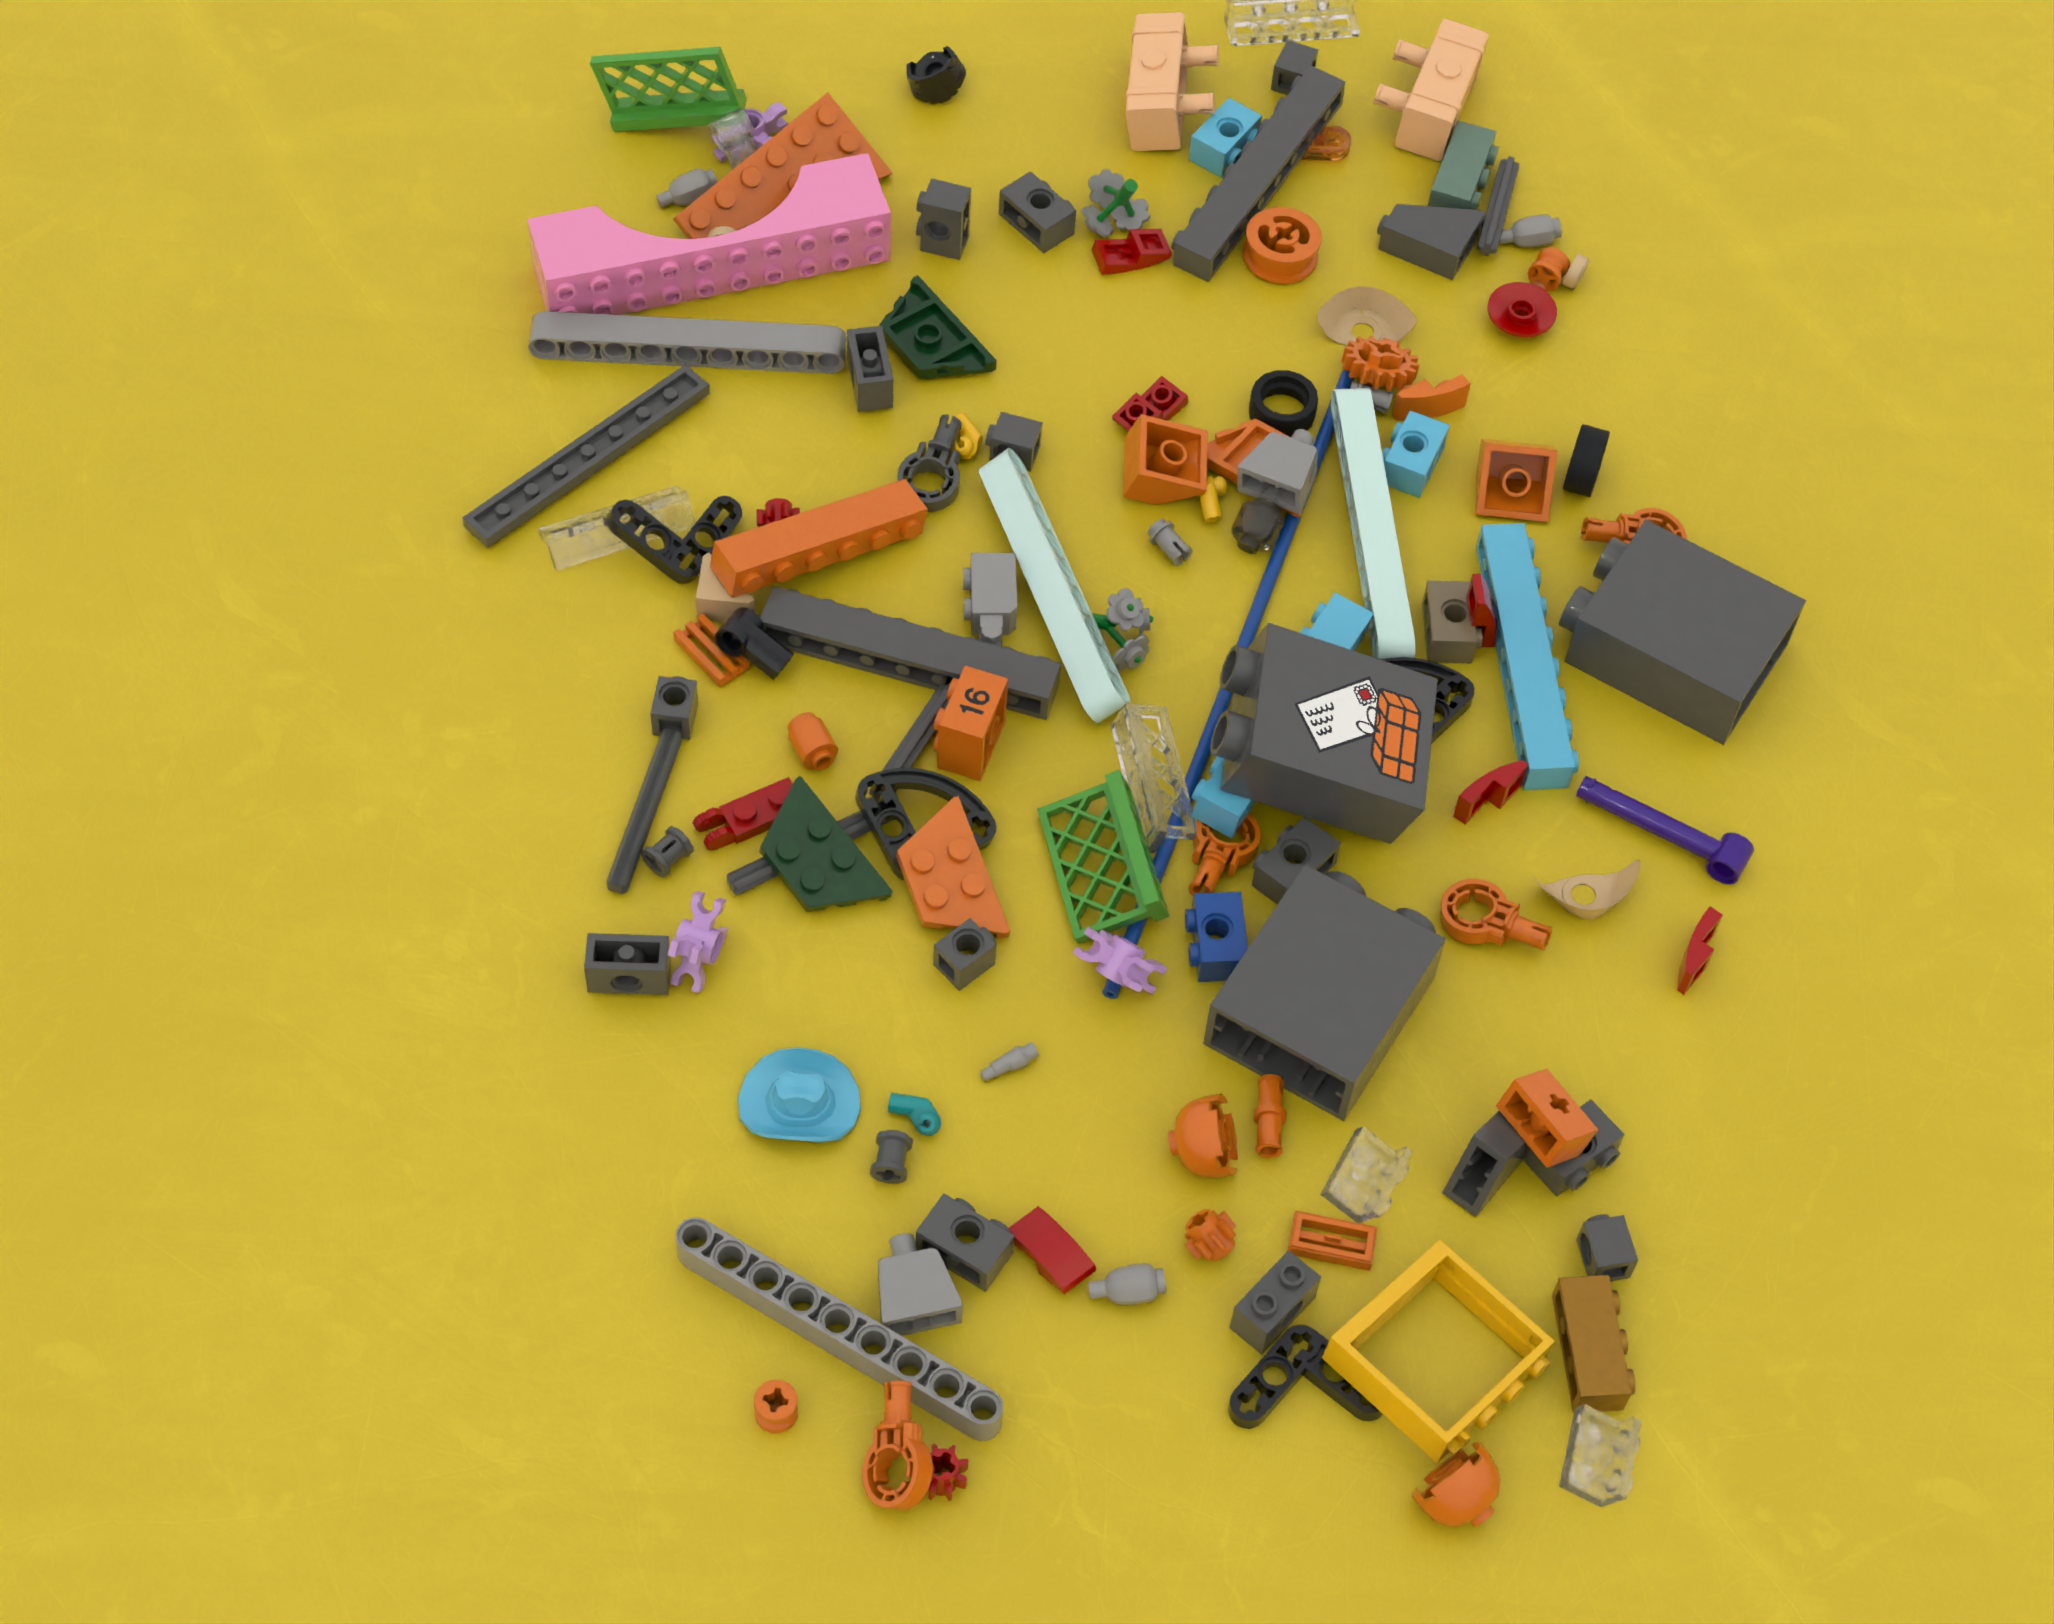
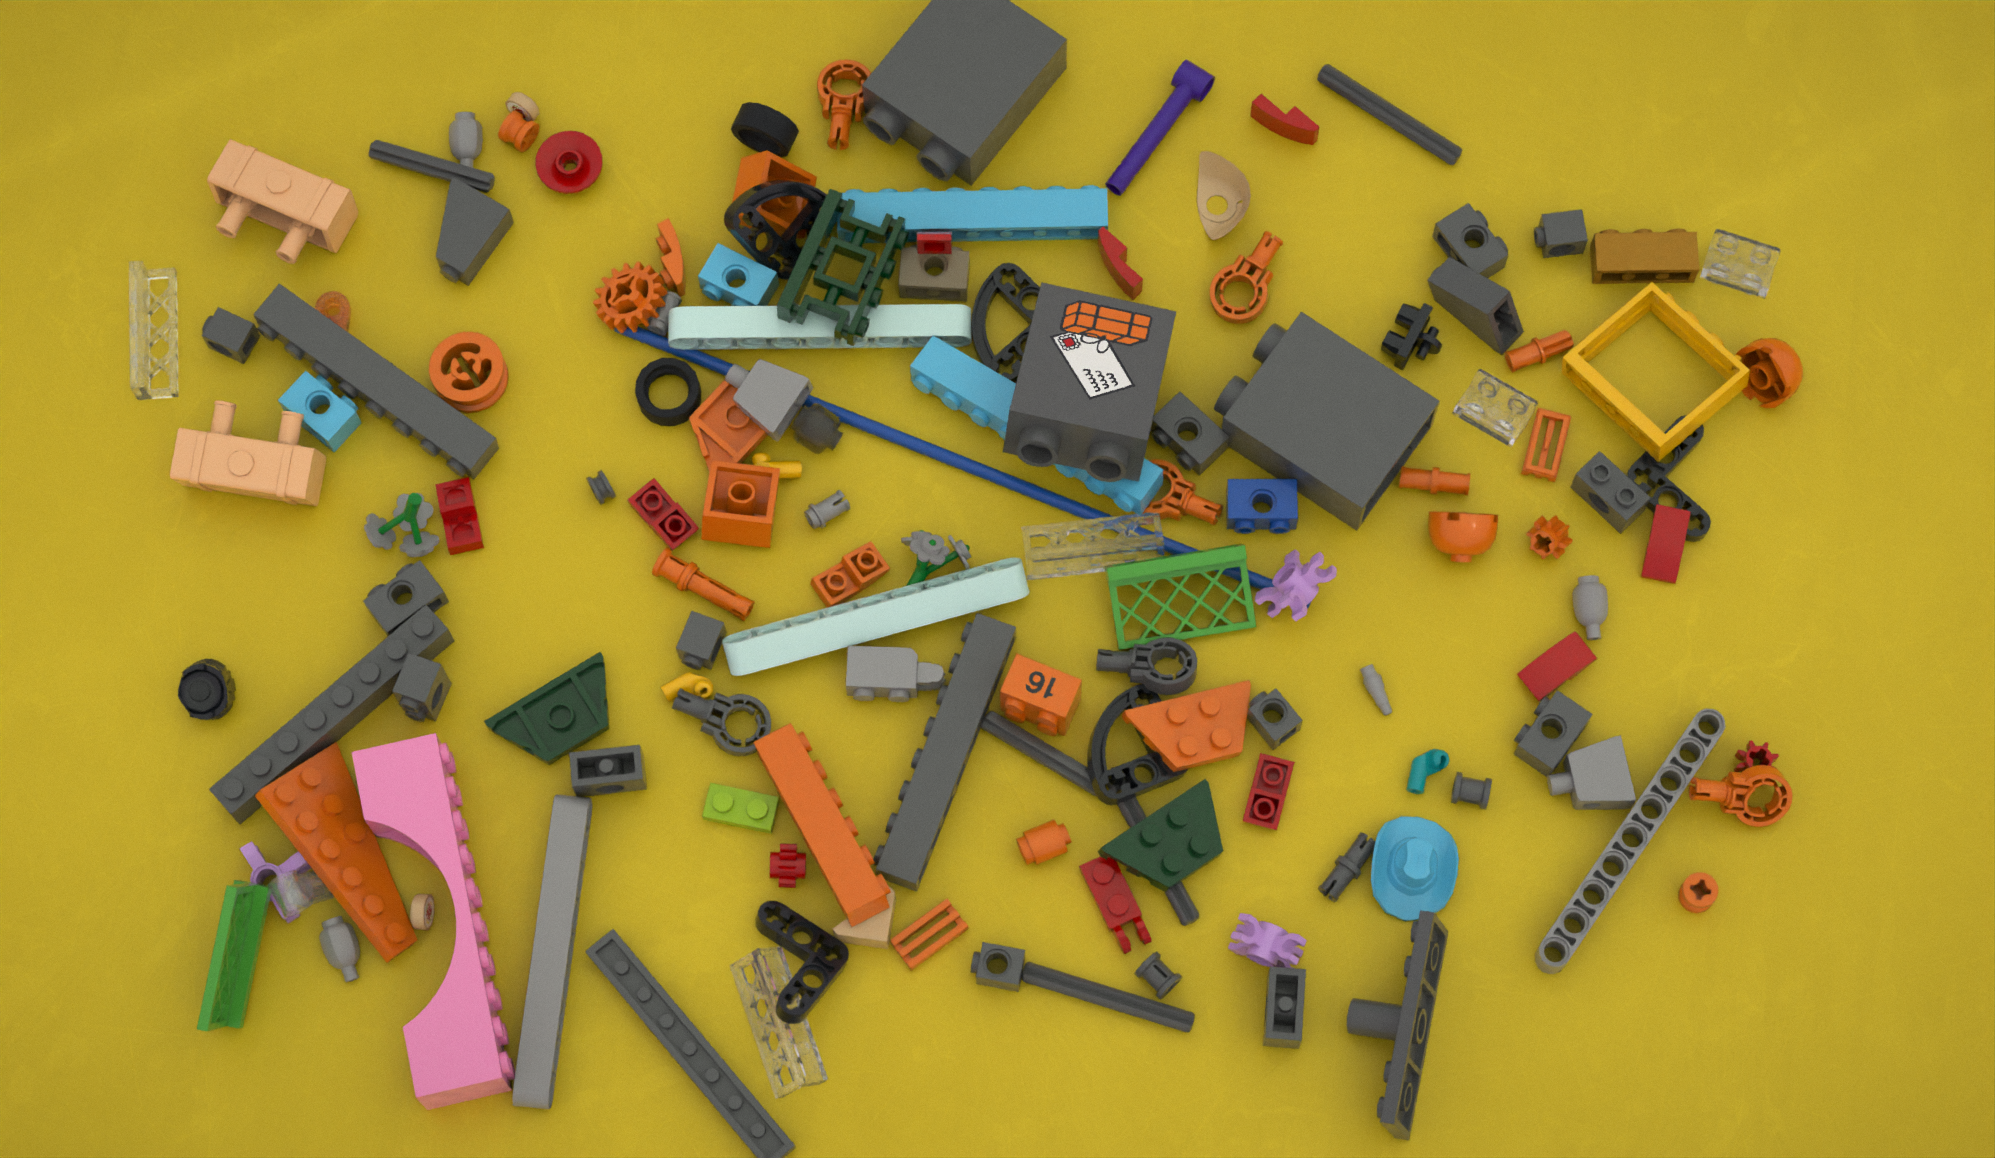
camera: 80 degrees left, 15 degrees up
black piece [715,607,794,680] -> none
tan piece [1317,286,1416,345] -> none
sand green brick [1428,121,1499,210] -> none
orange brick [1496,1069,1598,1168] -> none
none -> dark grey brick [209,605,454,824]
none -> dark grey bush [586,470,616,505]
none -> orange pin [652,548,755,621]
none -> lime plate [702,783,780,834]
none -> black beam [724,180,837,280]
none -> dark green fence [777,189,909,346]
none -> orange slope [810,541,890,608]
none -> dark grey pin [1096,638,1197,695]
none -> red slope [1243,753,1295,830]
none -> dark grey axle [1317,64,1462,165]
none -> dark grey pin [1318,832,1375,902]
none -> dark grey plate [1347,910,1448,1140]
none -> black hips [1381,303,1442,370]
none -> orange axle [1505,330,1574,372]
none -> red slope [1641,504,1691,584]

